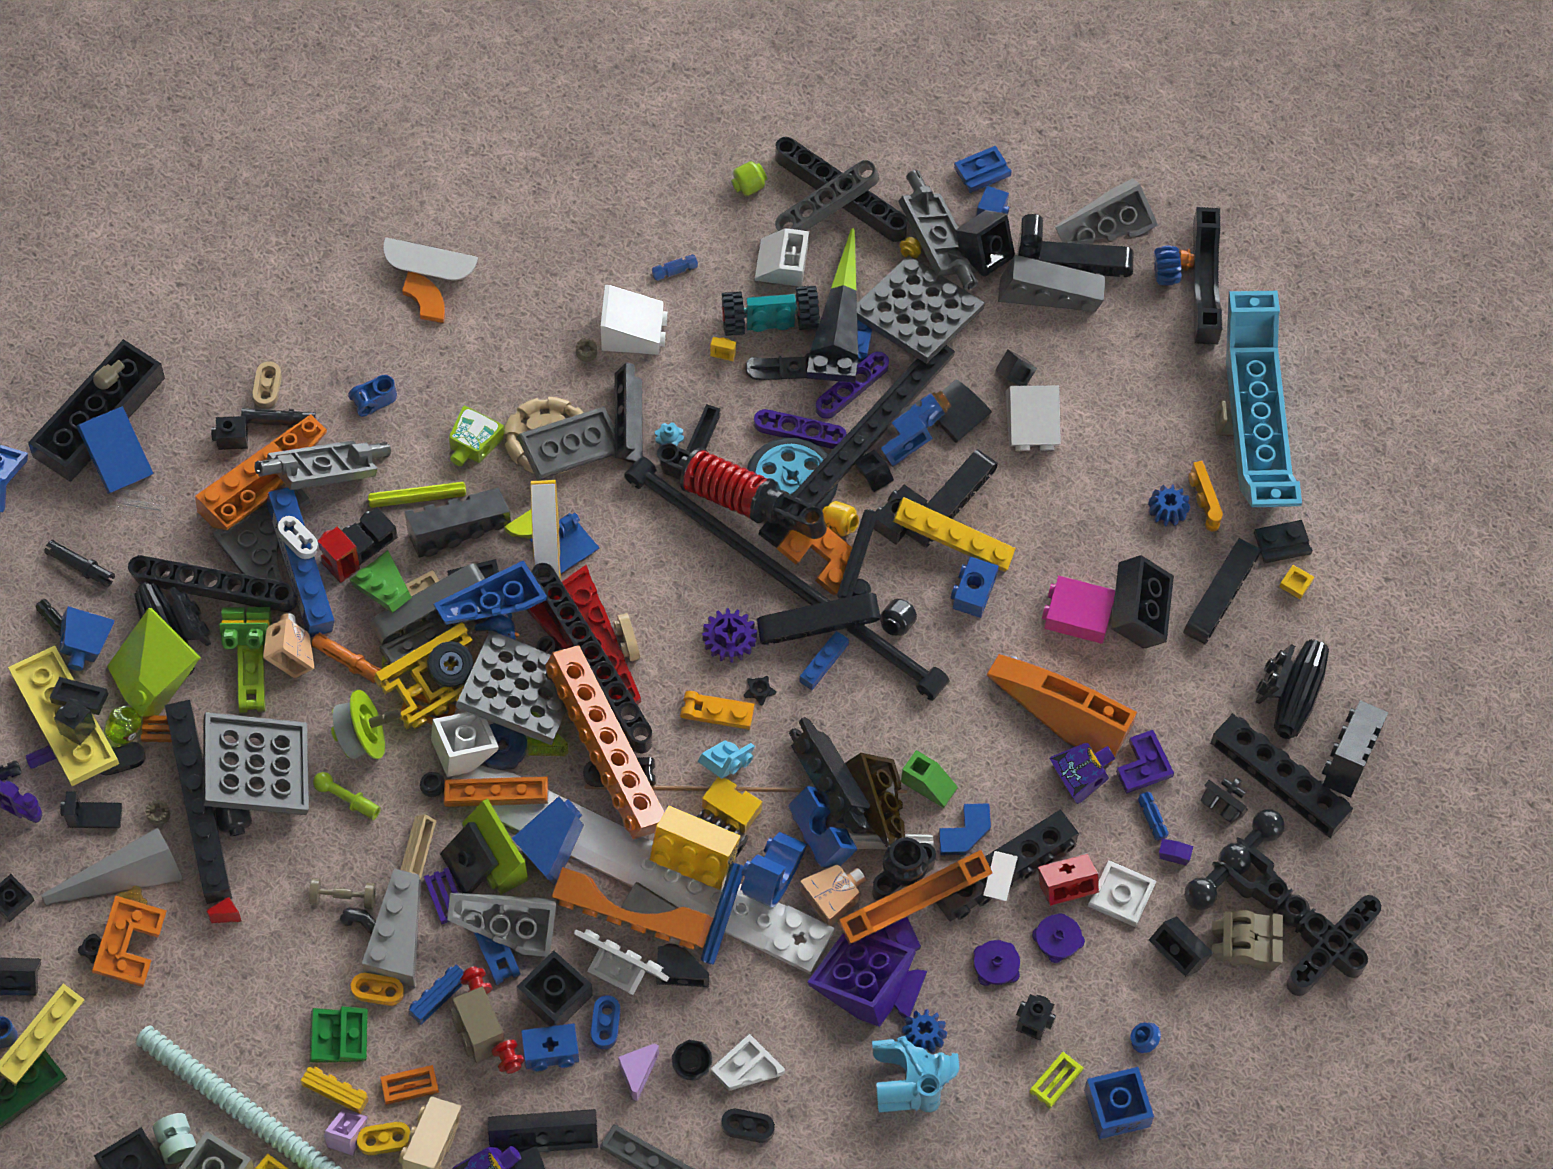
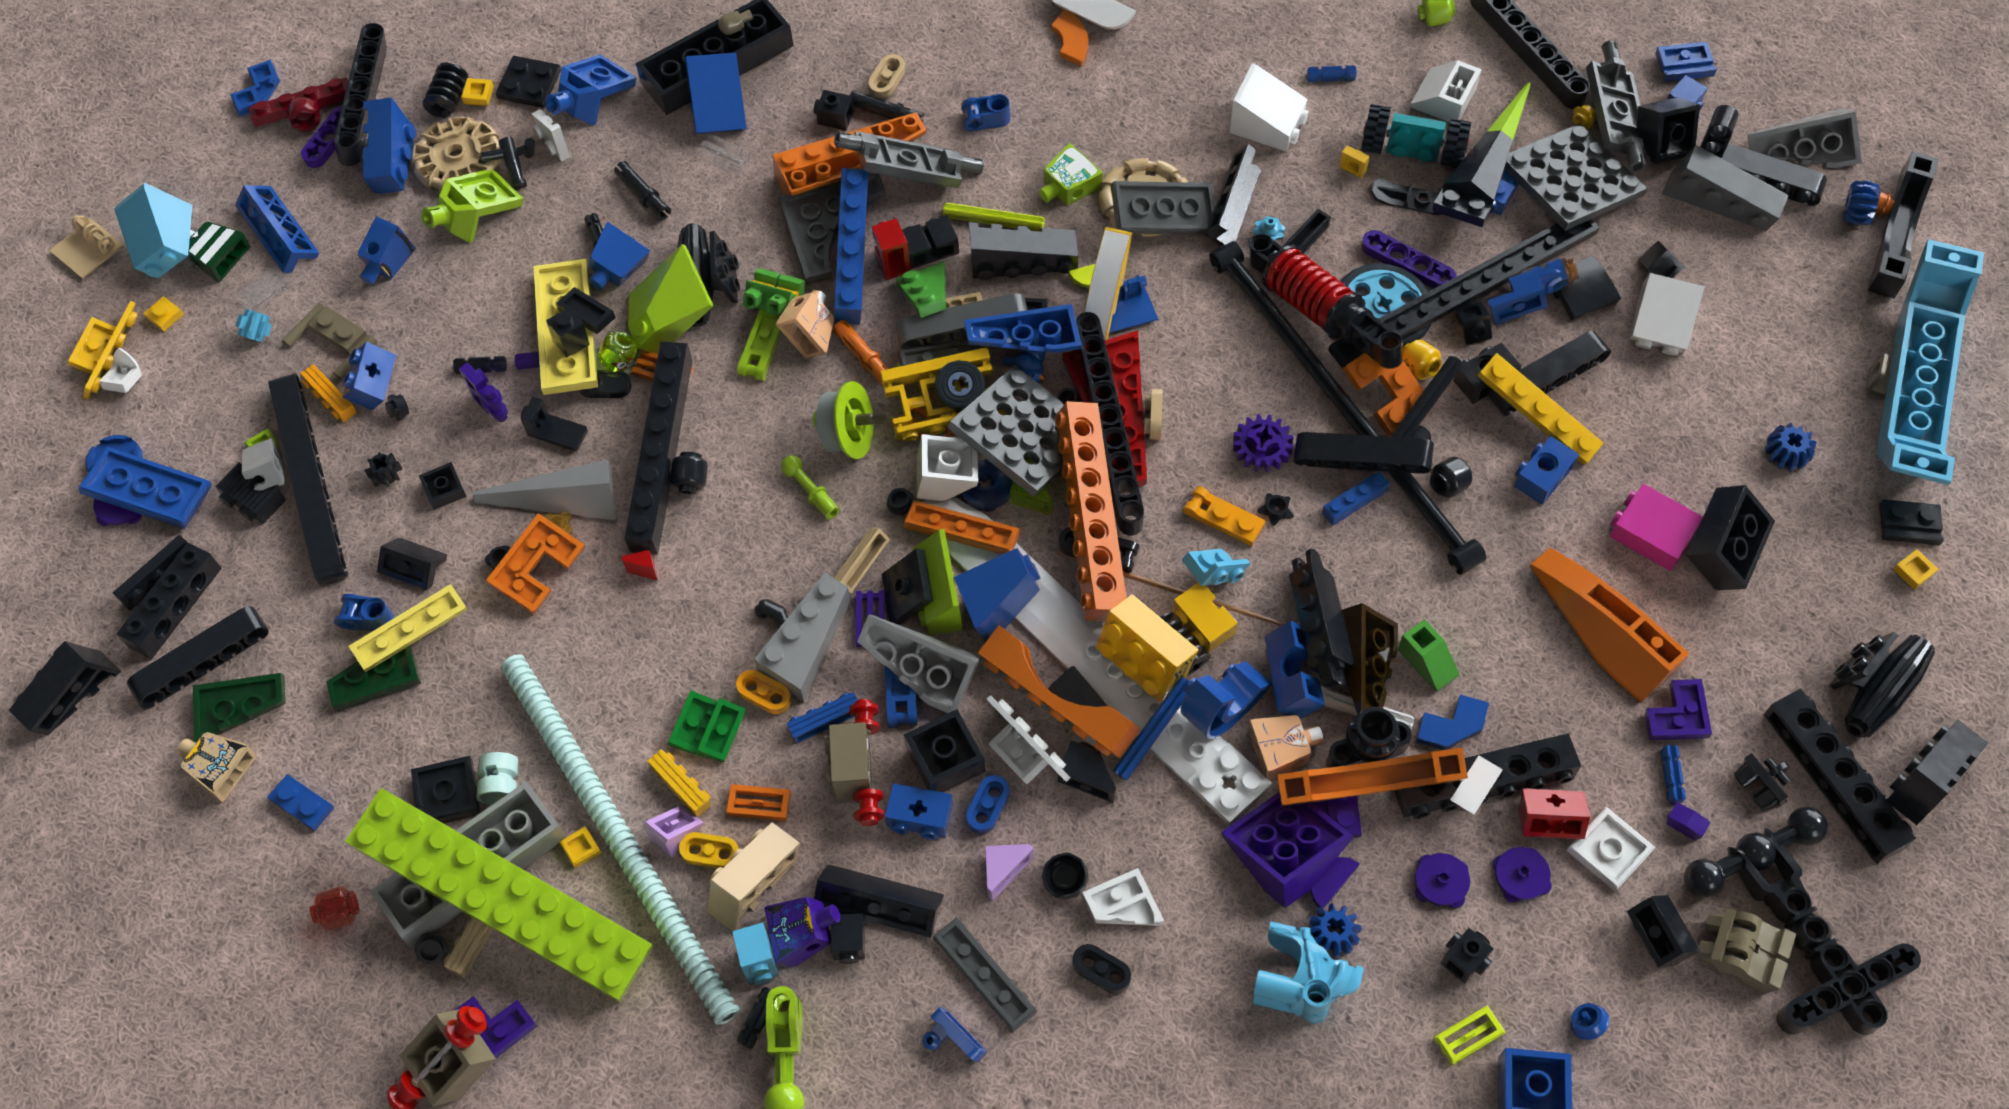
camera: 25 degrees right, 0 degrees up
black beam [128,555,298,612] -> none
dark tan bush [145,800,170,825] -> none
piece [203,712,309,815] -> none
white beam [277,516,318,559] -> none
dark tan wheel [309,878,376,909] -> none
dark tan bush [576,338,597,362] -> none
dark grey beam [775,160,879,231] -> none
dark purple beam [816,352,889,419] -> none
dark purple torso [1049,743,1116,804] -> none
black beam [1183,538,1262,645] -> none
light orange plate [1188,460,1223,532] -> none

